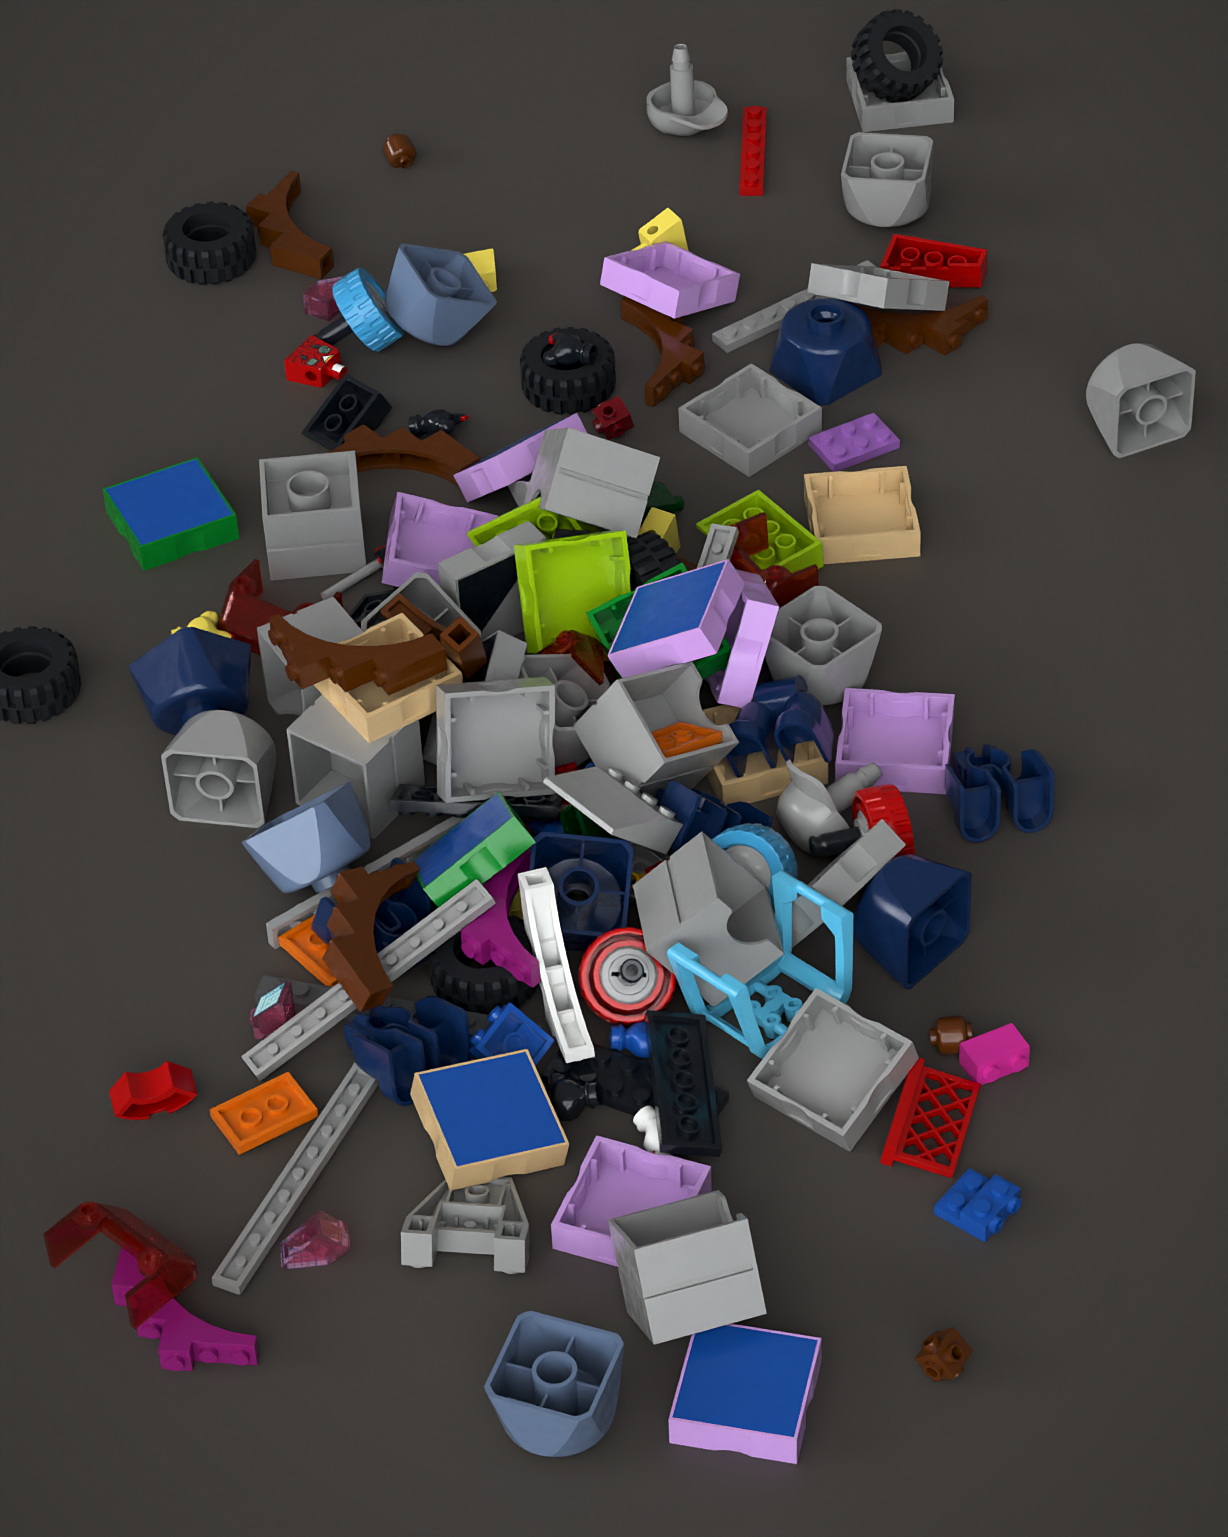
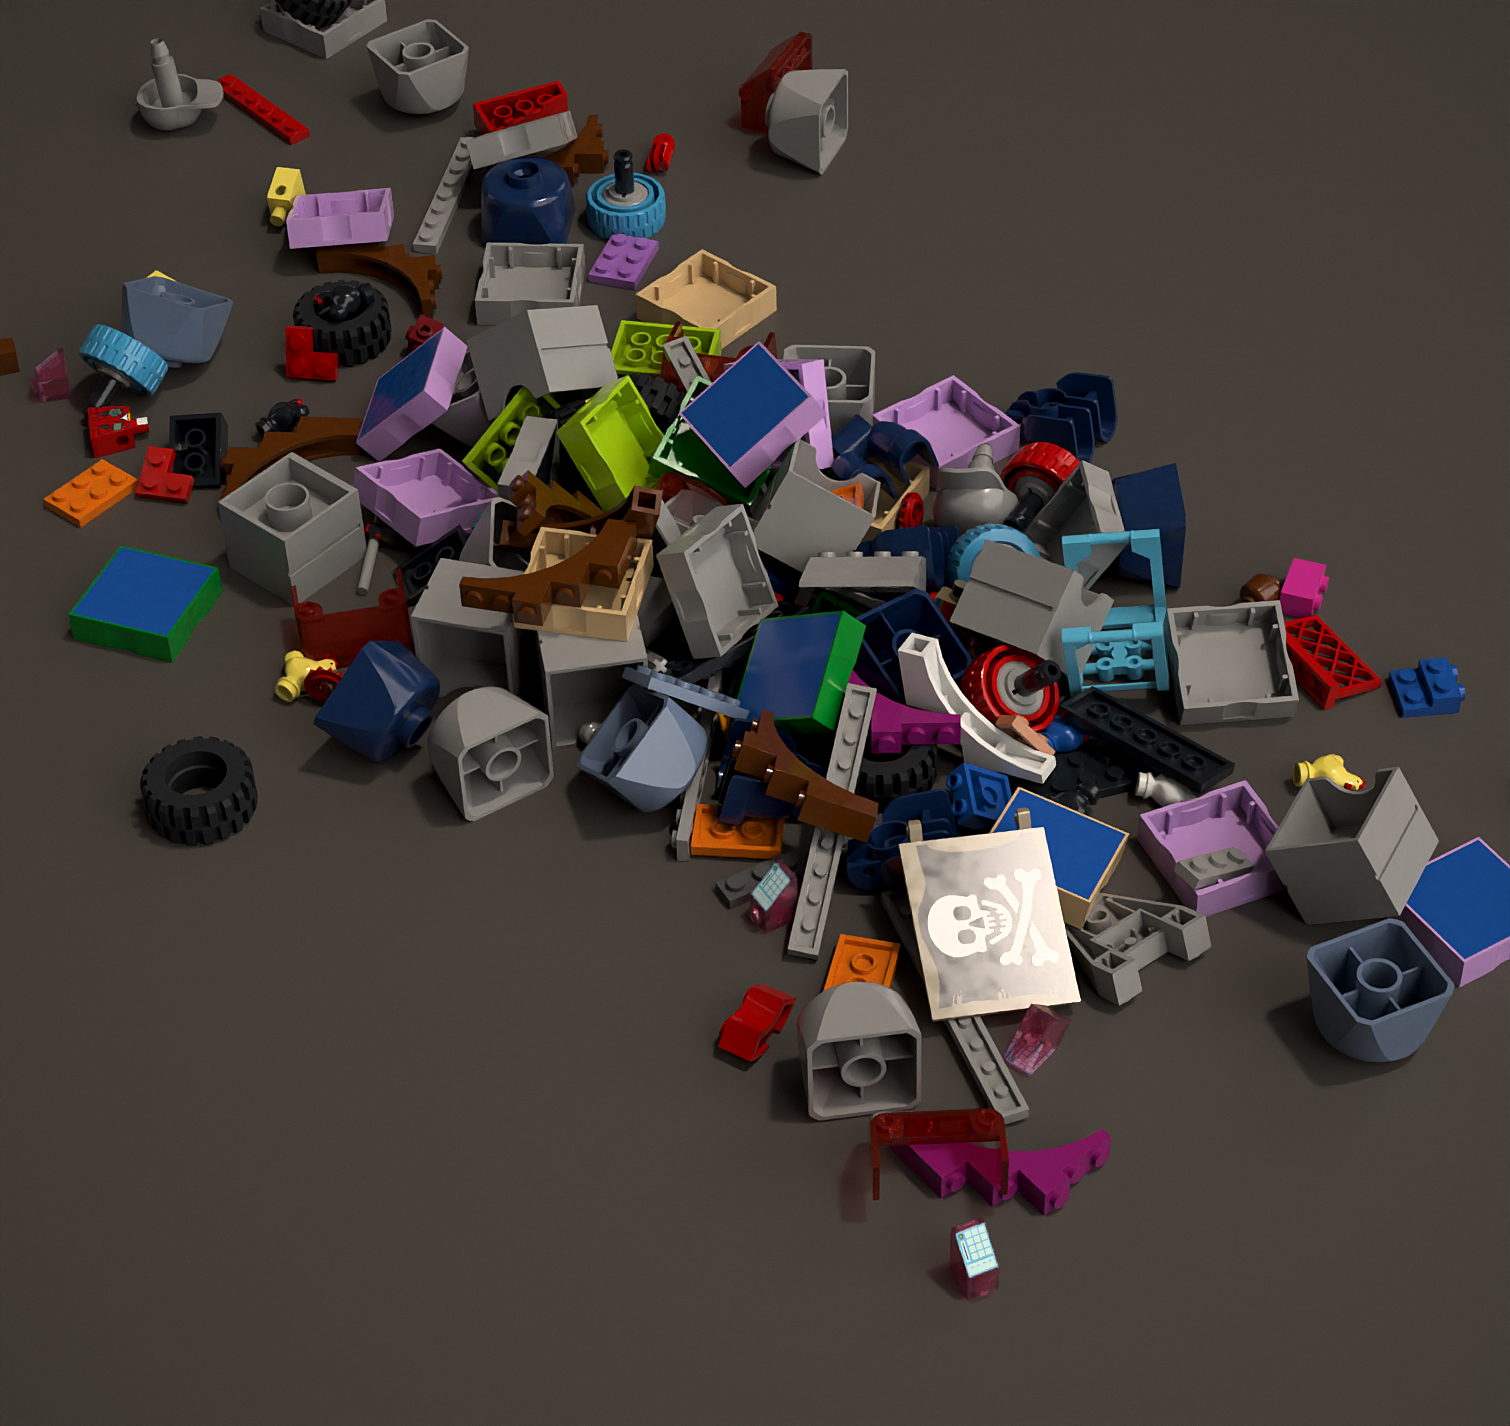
camera: 45 degrees left, 0 degrees up
none -> orange plate [43,459,138,528]
none -> red plate [135,446,195,504]
none -> red plate [285,326,338,381]
none -> reddish brown arch [509,470,605,537]
none -> dark azure wheel [586,149,666,240]
none -> sand blue plate [622,665,749,719]
none -> light grey axle [645,648,668,674]
none -> red arm [646,133,675,172]
none -> clear red windscreen [738,31,813,133]
none -> light grey piece [797,982,921,1121]
none -> red gear [898,492,924,528]
none -> flag [898,807,1081,1022]
none -> slope [950,1216,1000,1300]
none -> nougat plate [995,714,1056,756]
none -> light grey plate [1173,847,1255,890]
none -> light yellow animal [1292,754,1366,791]

